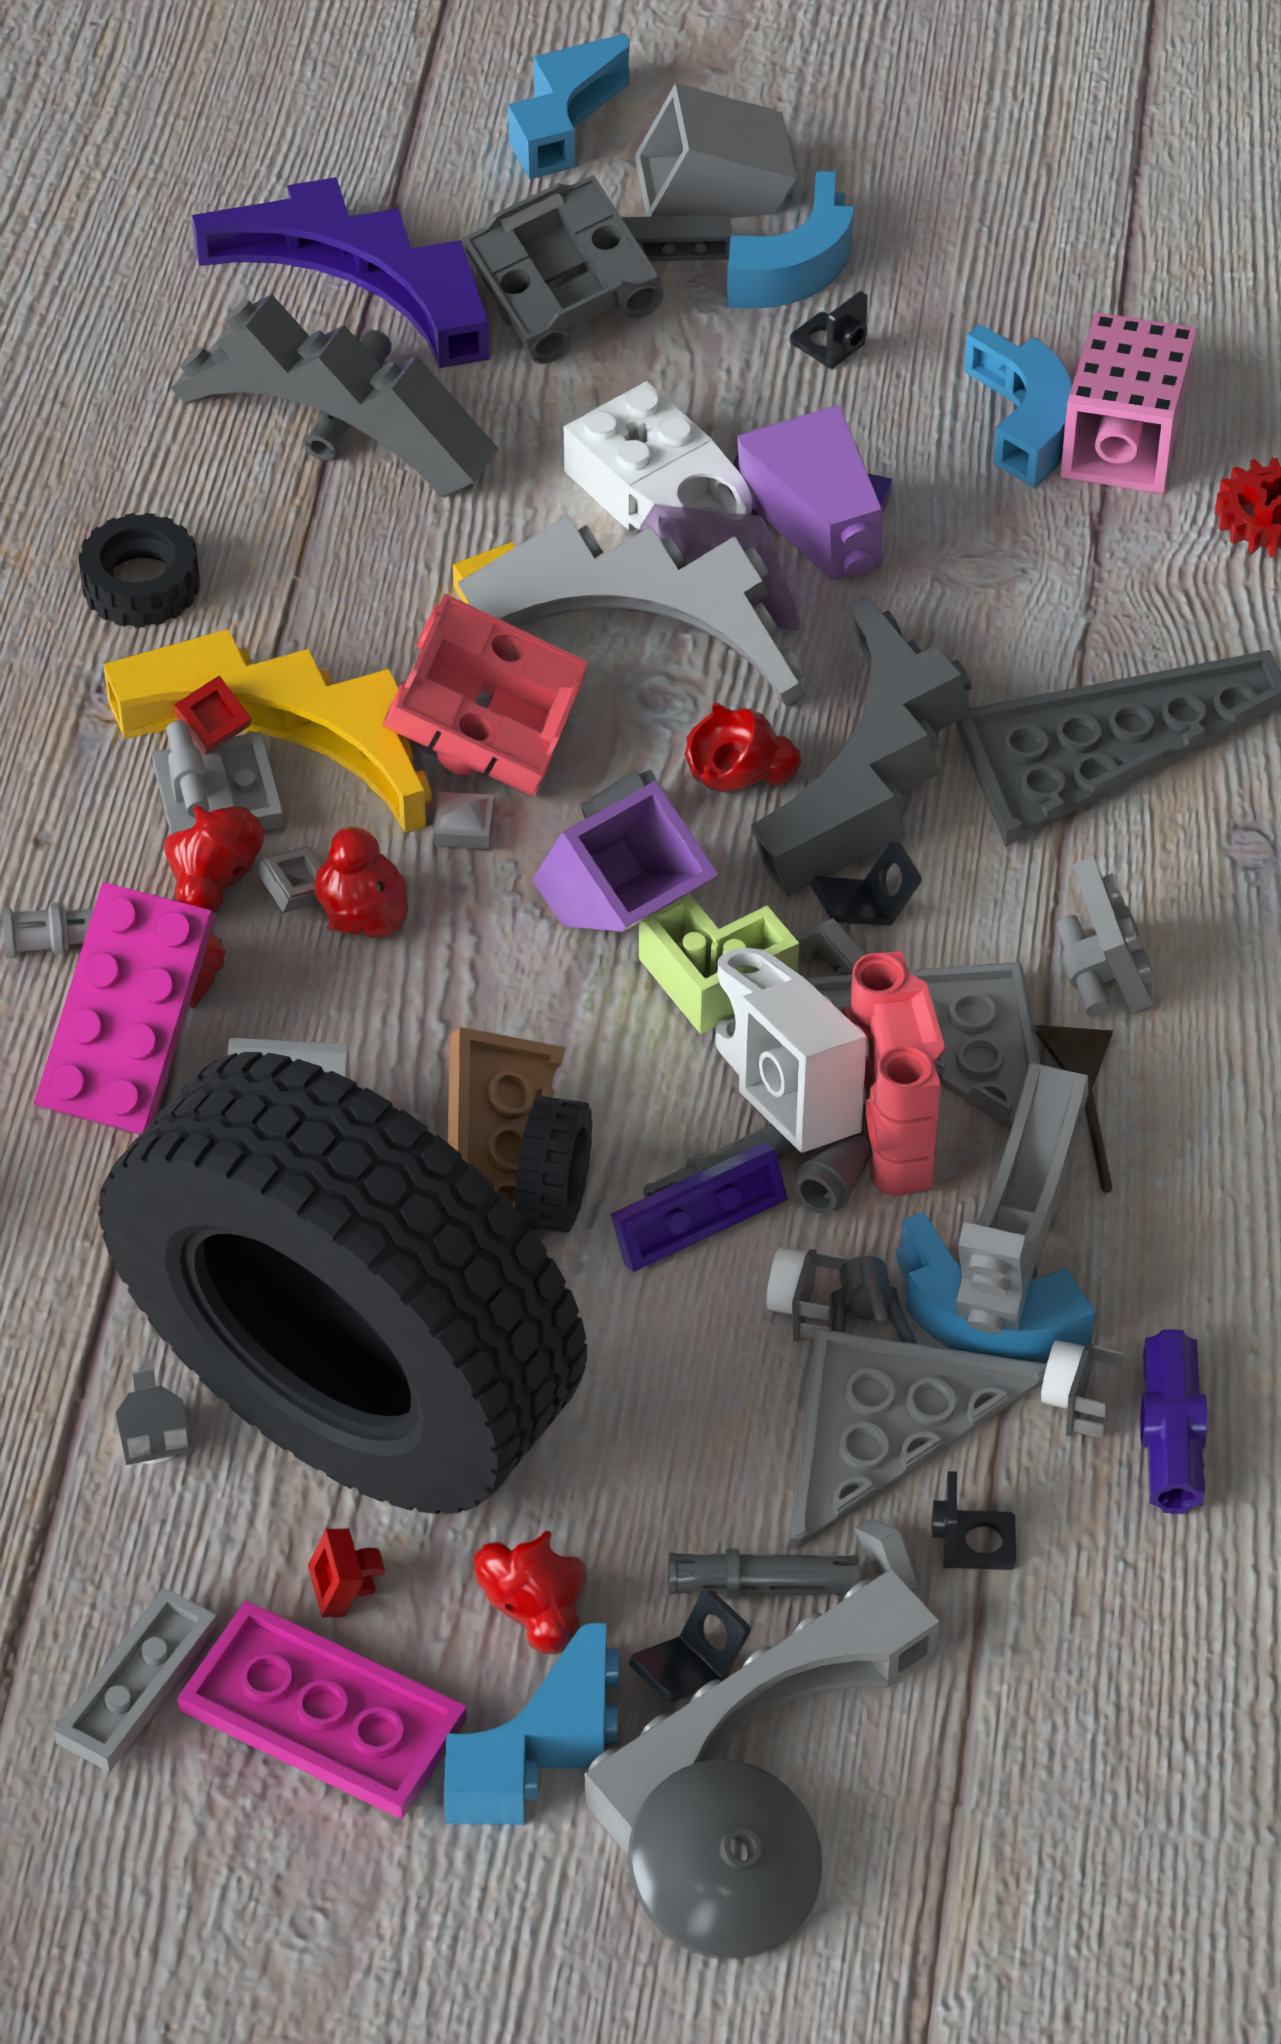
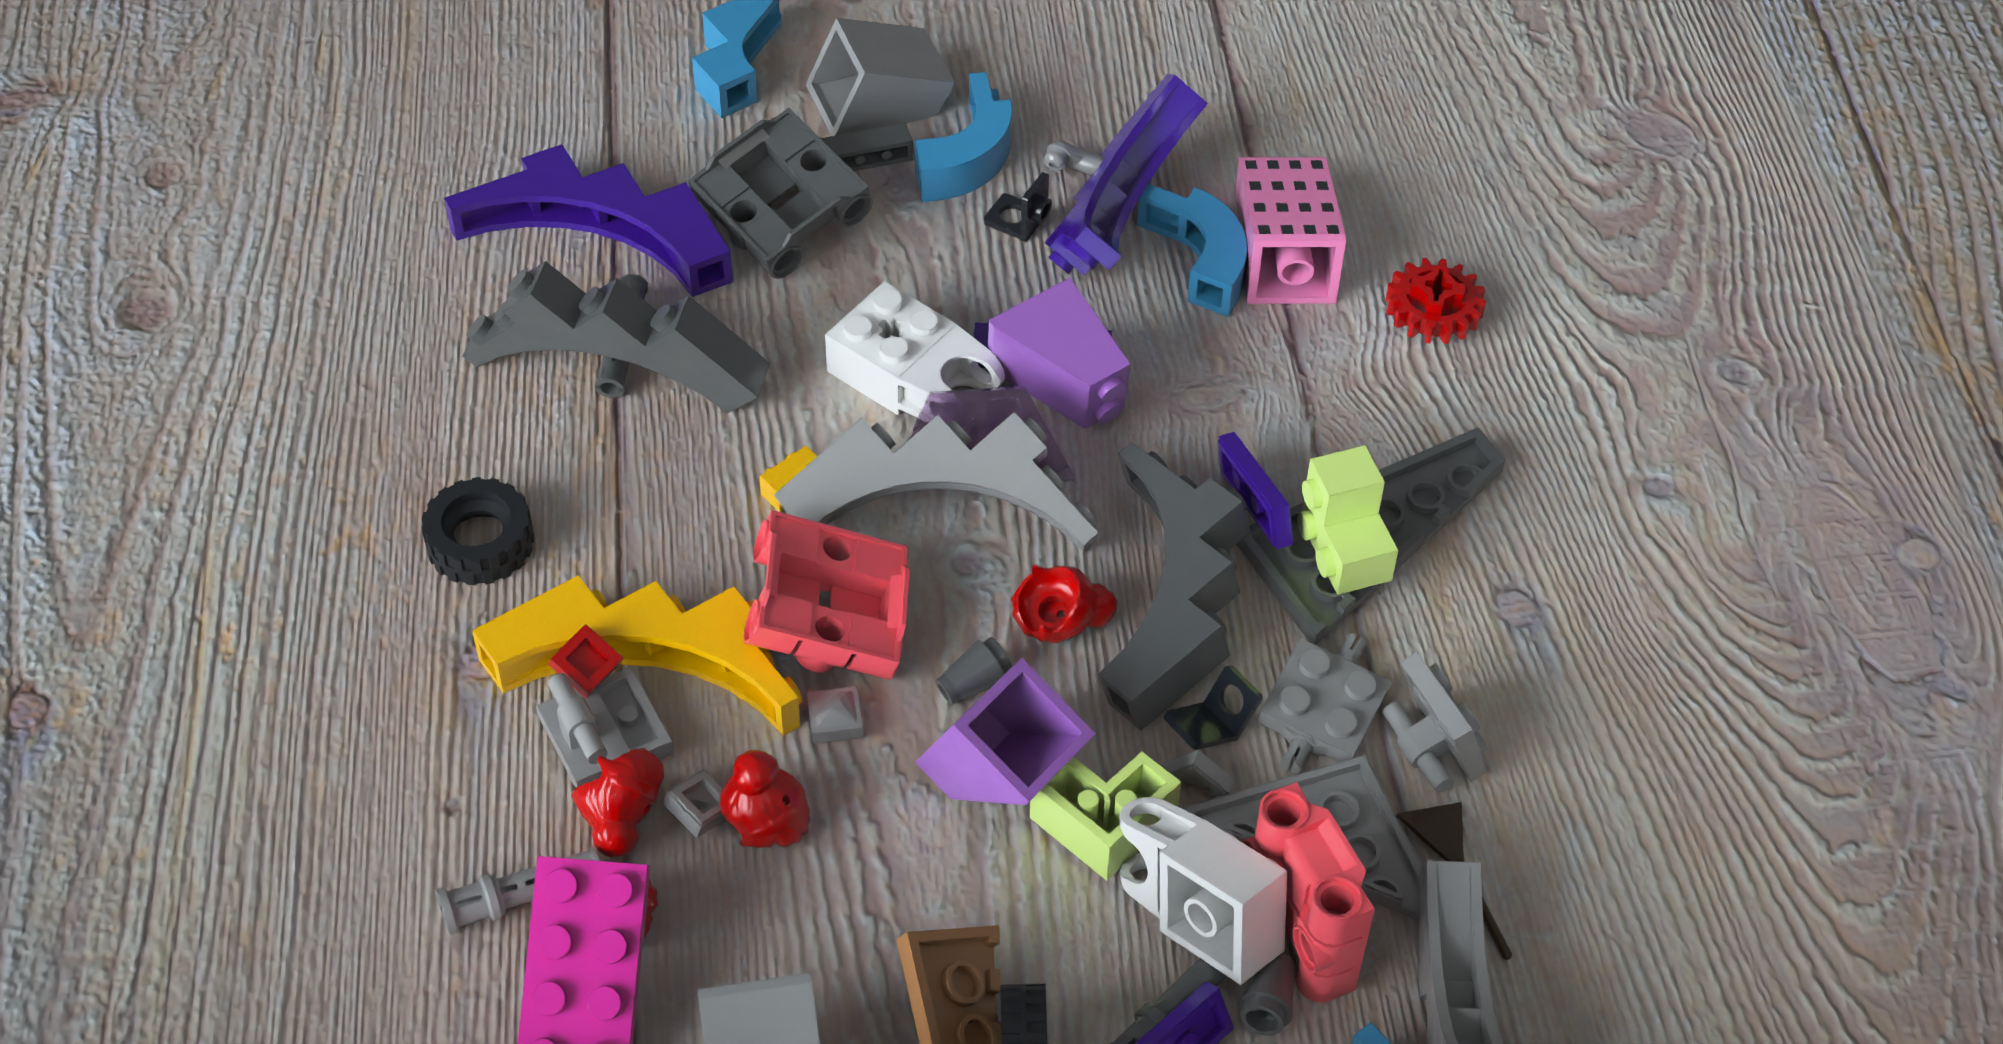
camera: 15 degrees left, 0 degrees up
none -> dark purple arch [1044,73,1208,275]
none -> light grey arm [1044,140,1105,175]
none -> dark purple tile [1218,432,1293,549]
none -> light grey plate [1257,634,1392,774]
none -> yellowish green brick [1297,445,1398,595]

